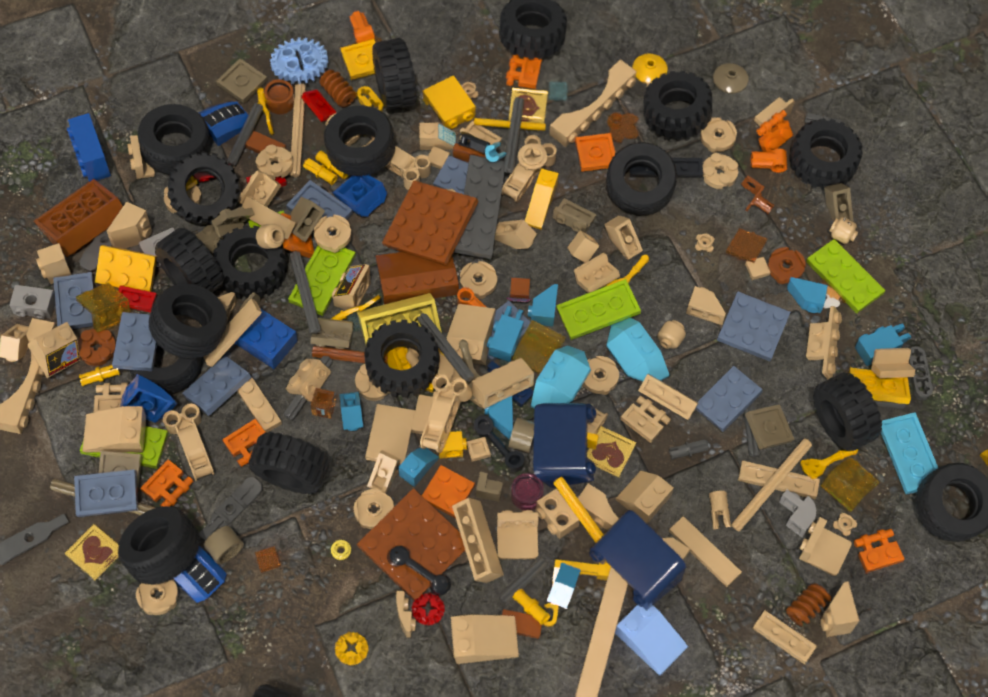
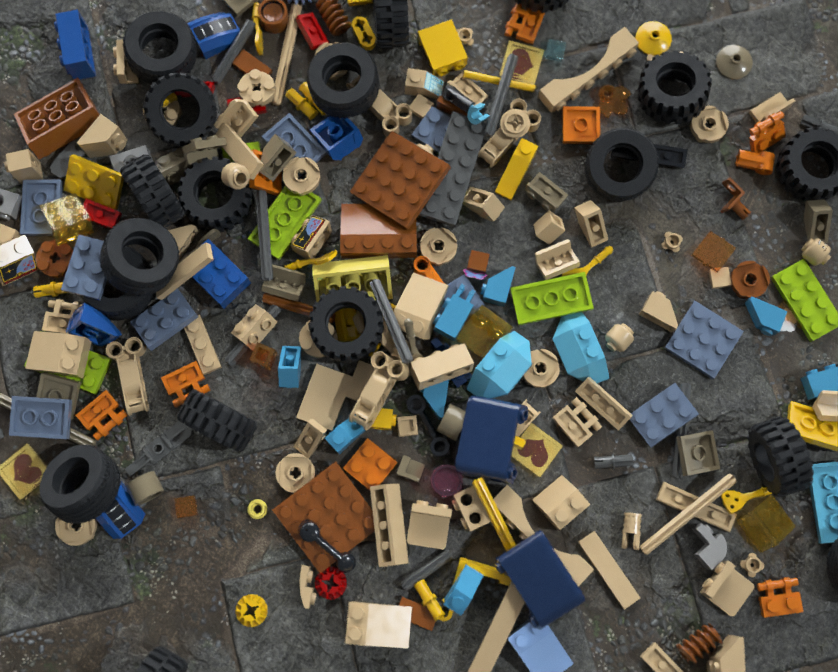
camera: 10 degrees right, 15 degrees up
tan plate [703,153,738,189] -> none
tan bracket [806,306,842,380] -> none

